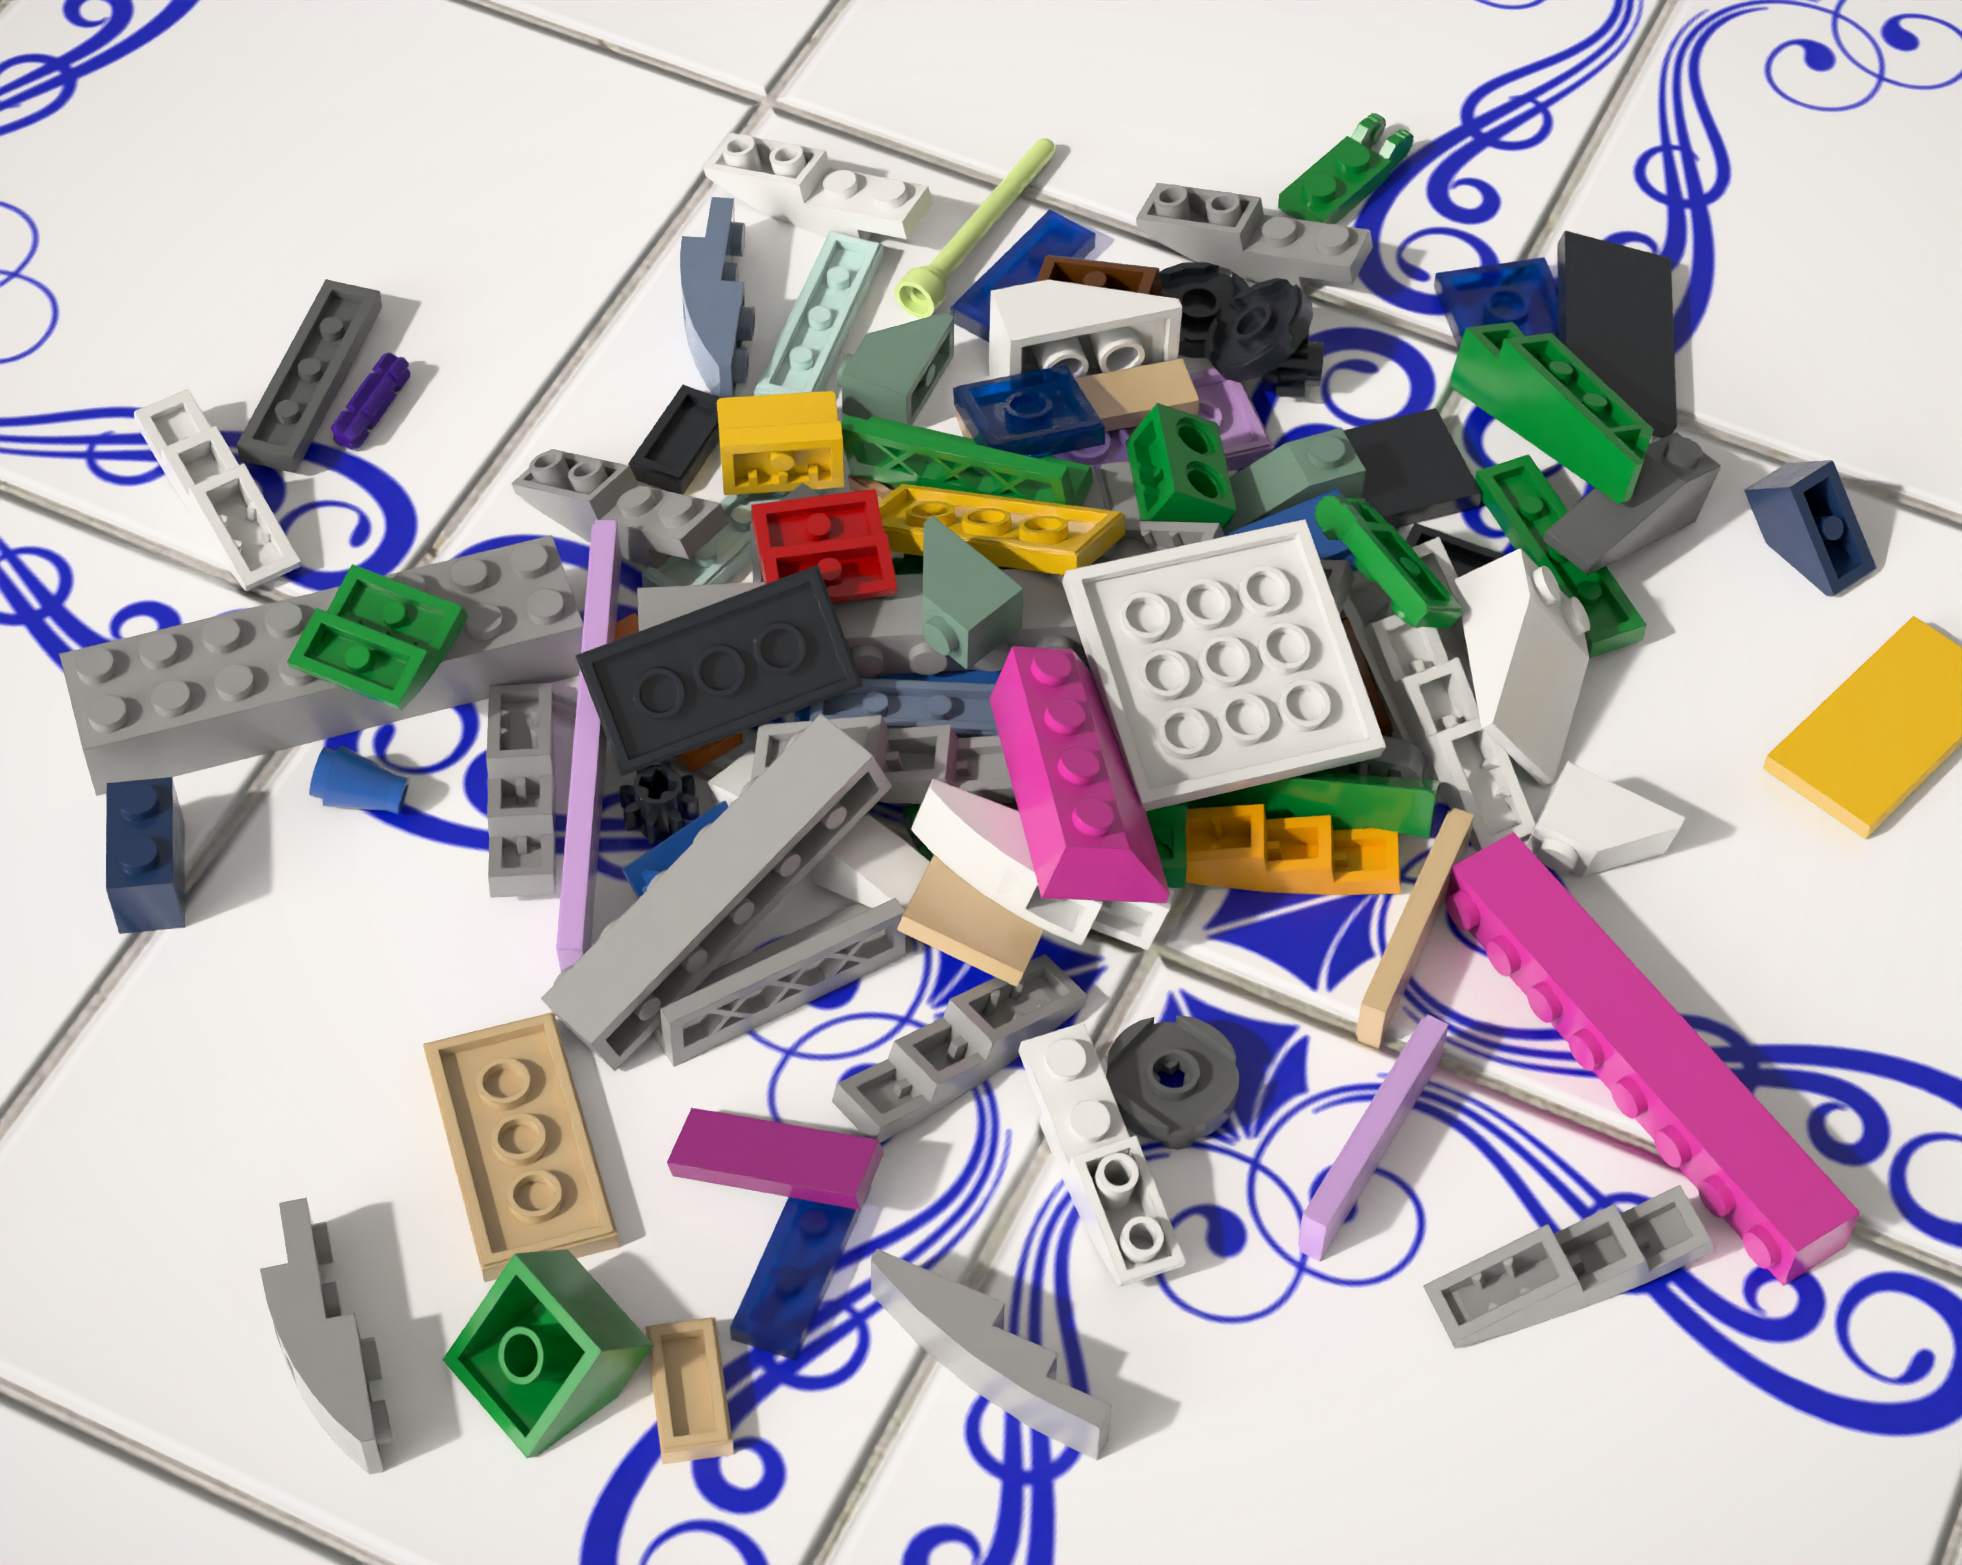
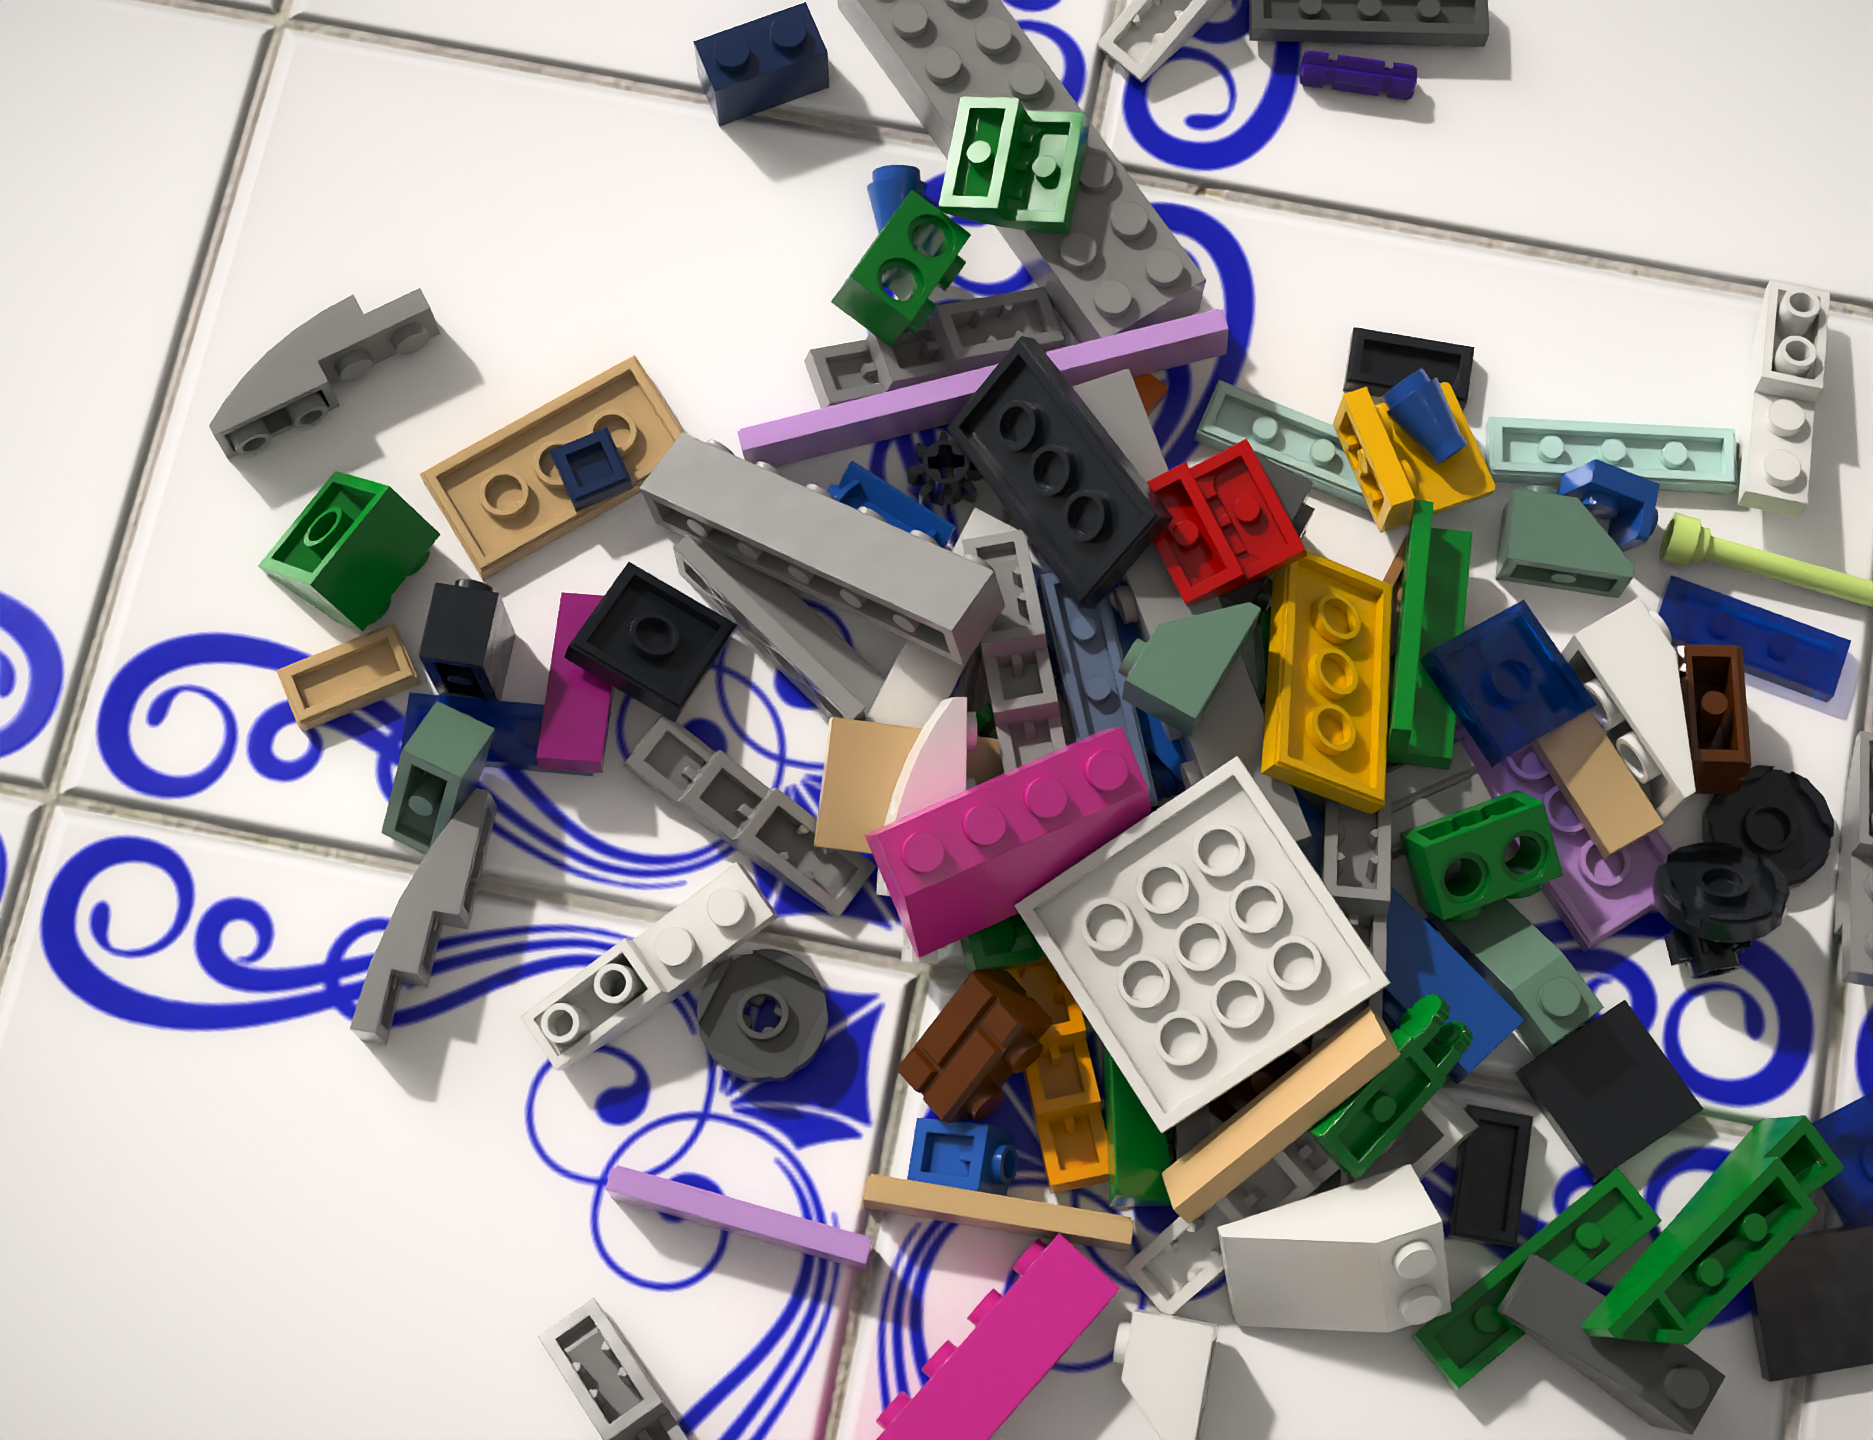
camera: 75 degrees right, 20 degrees up
light grey slope [511,449,729,569] -> none
sand blue slope [680,197,755,398] -> none
none -> sand green slope [381,701,495,854]
none -> black brick [418,579,516,705]
none -> dark blue tile [550,427,633,512]
none -> black tile [564,562,737,722]
none -> green brick [831,190,971,346]
none -> reddish brown brick [898,968,1053,1123]
none -> blue bracket [907,1118,1018,1196]
none -> tan tile [1161,1006,1401,1224]
none -> blue cone [1381,368,1468,465]
none -> blue bracket [1559,459,1660,552]

